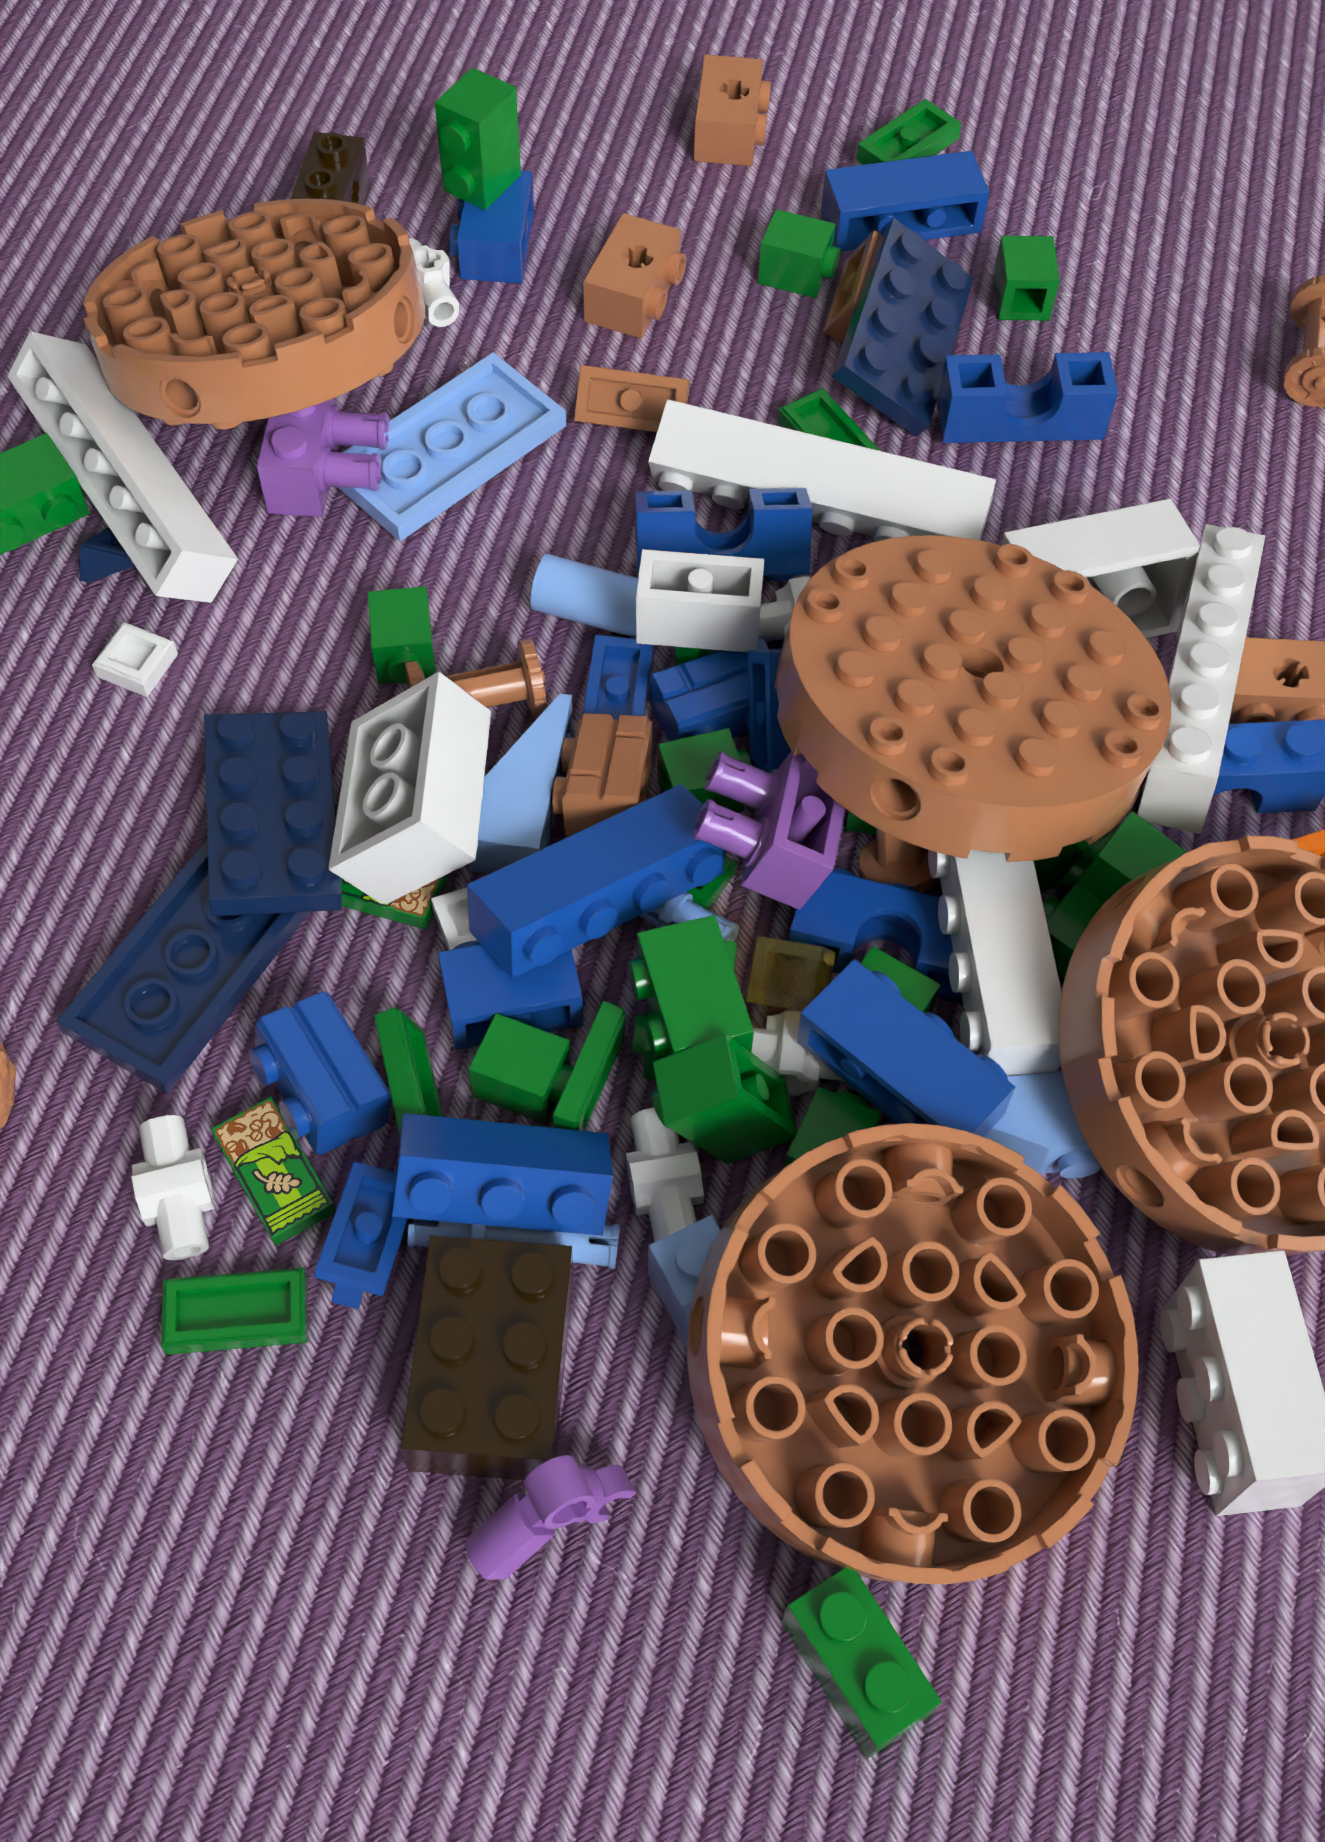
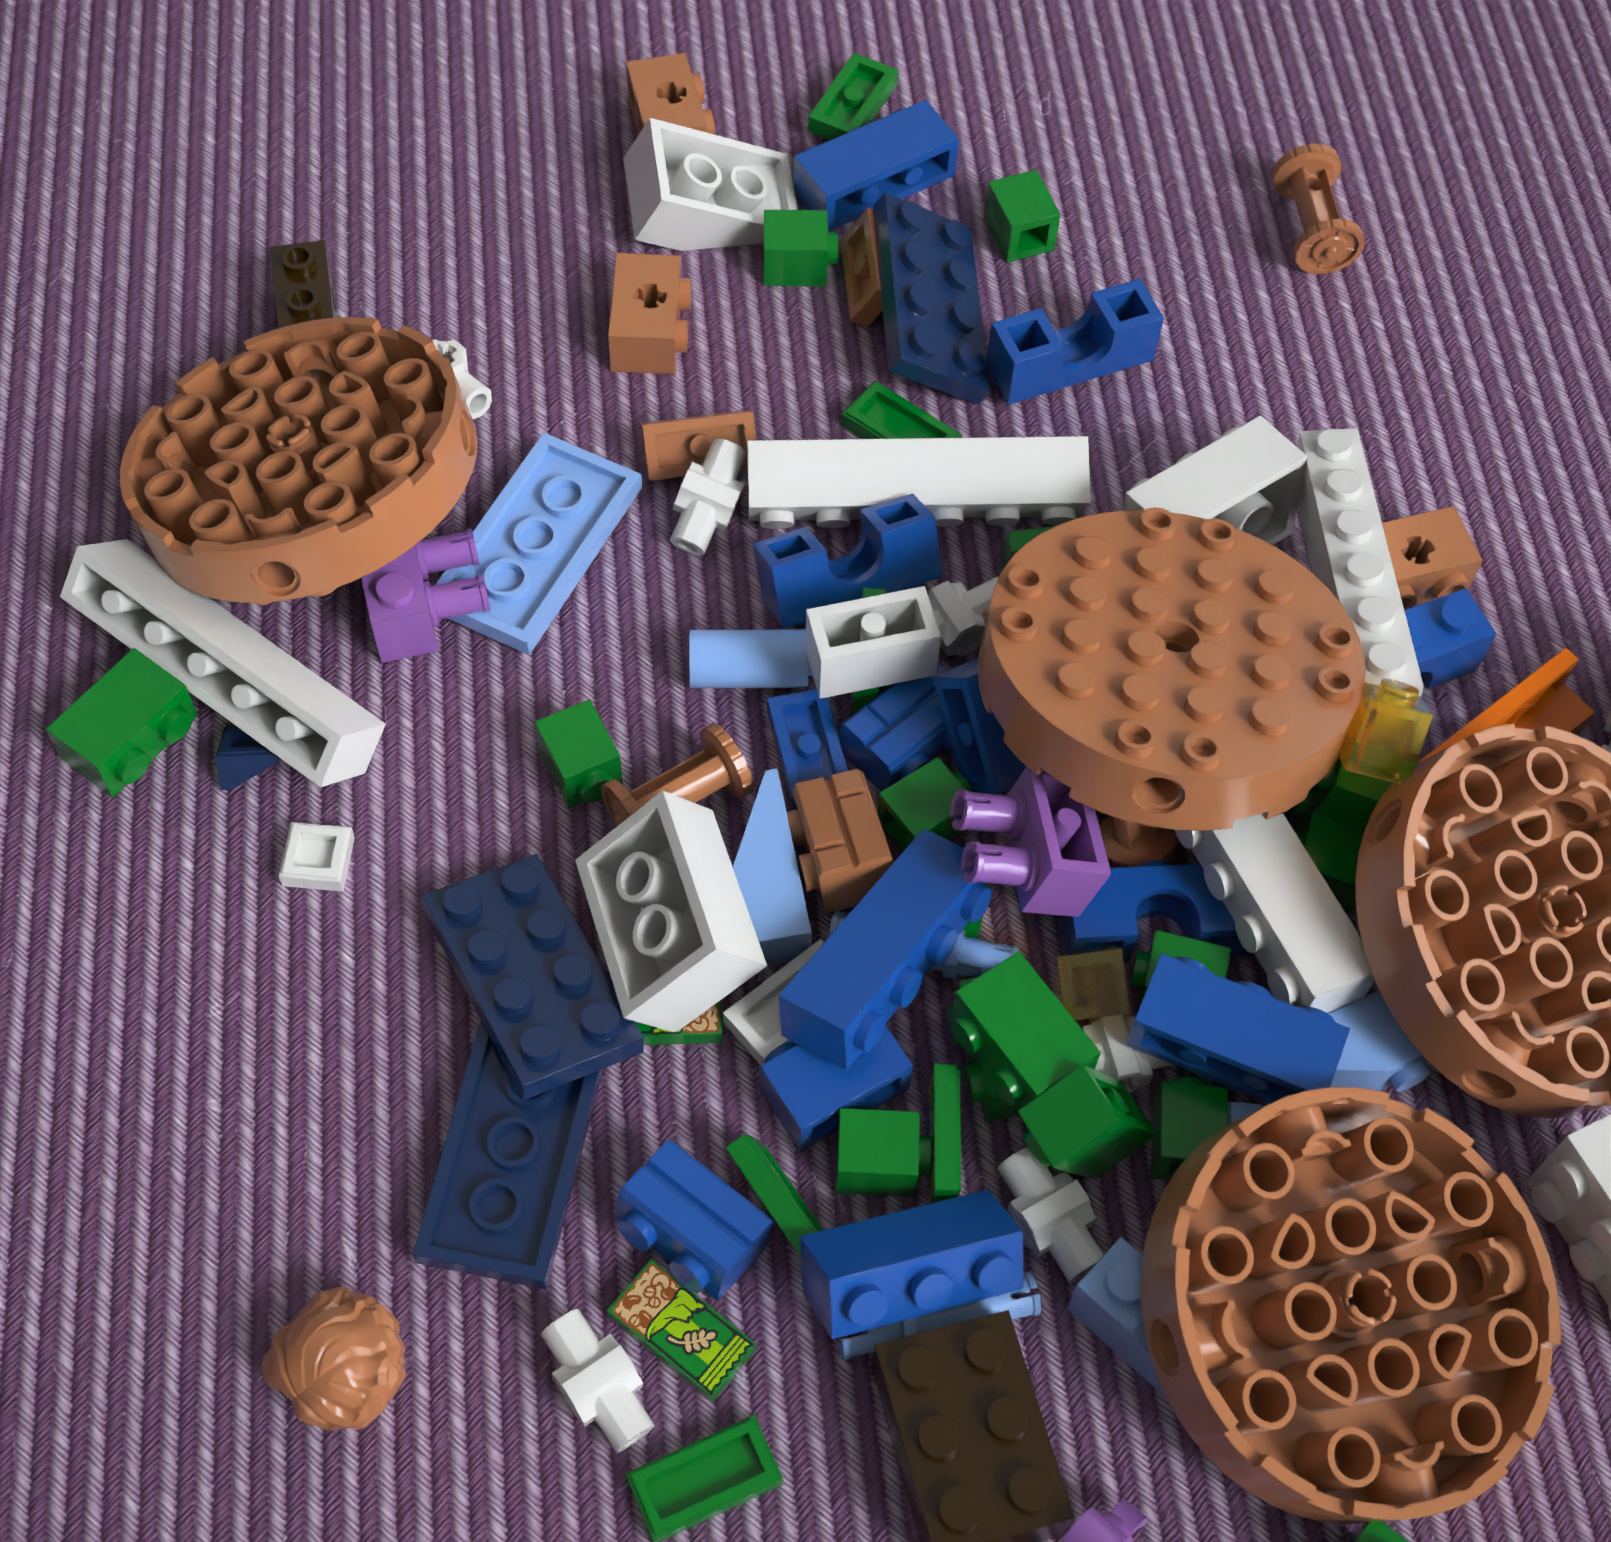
camera: 20 degrees left, 0 degrees up
blue plate [314,1161,409,1310] -> none
green brick [434,67,521,210] -> none
blue brick [450,171,534,284] -> none
none -> white slope [624,118,797,251]
none -> white axle [670,438,747,556]
none -> clear yellow brick [1338,678,1433,784]

